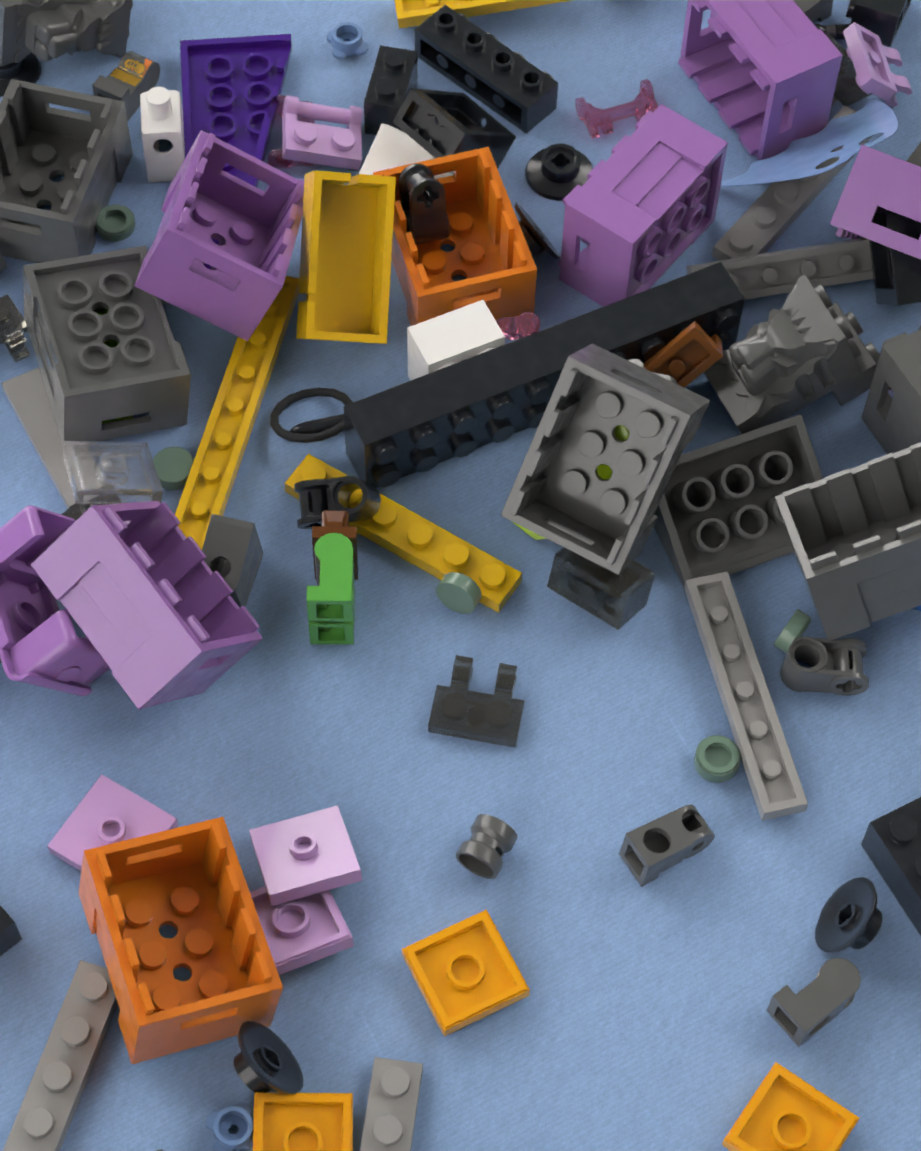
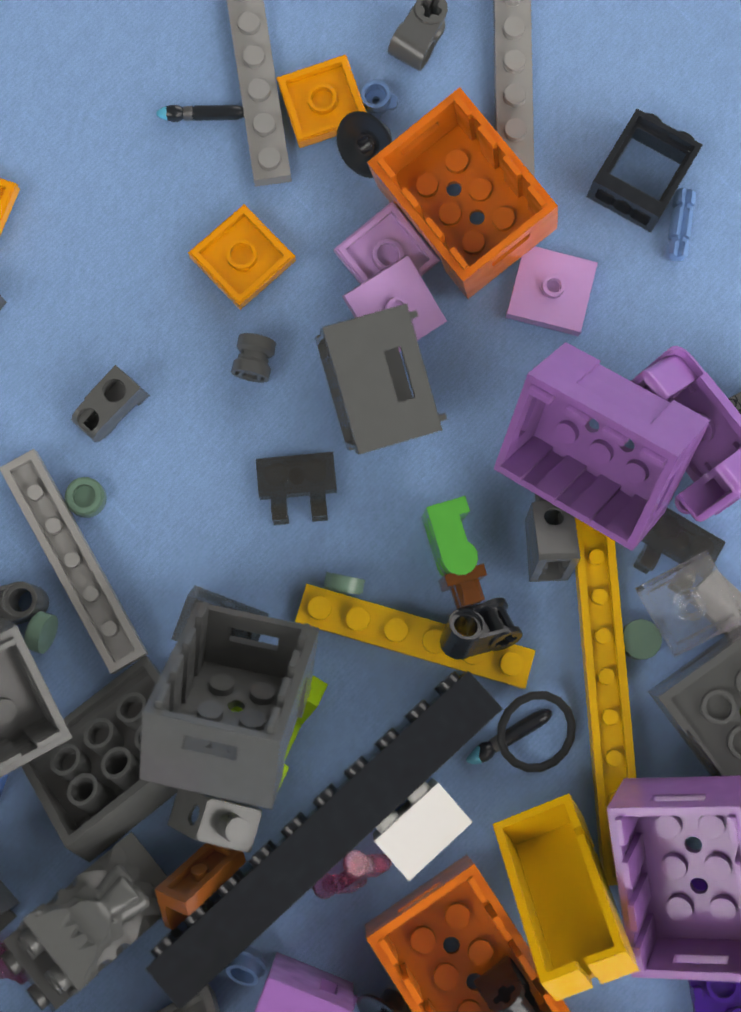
camera: 160 degrees right, 20 degrees up
none -> dark grey container [315,303,447,455]

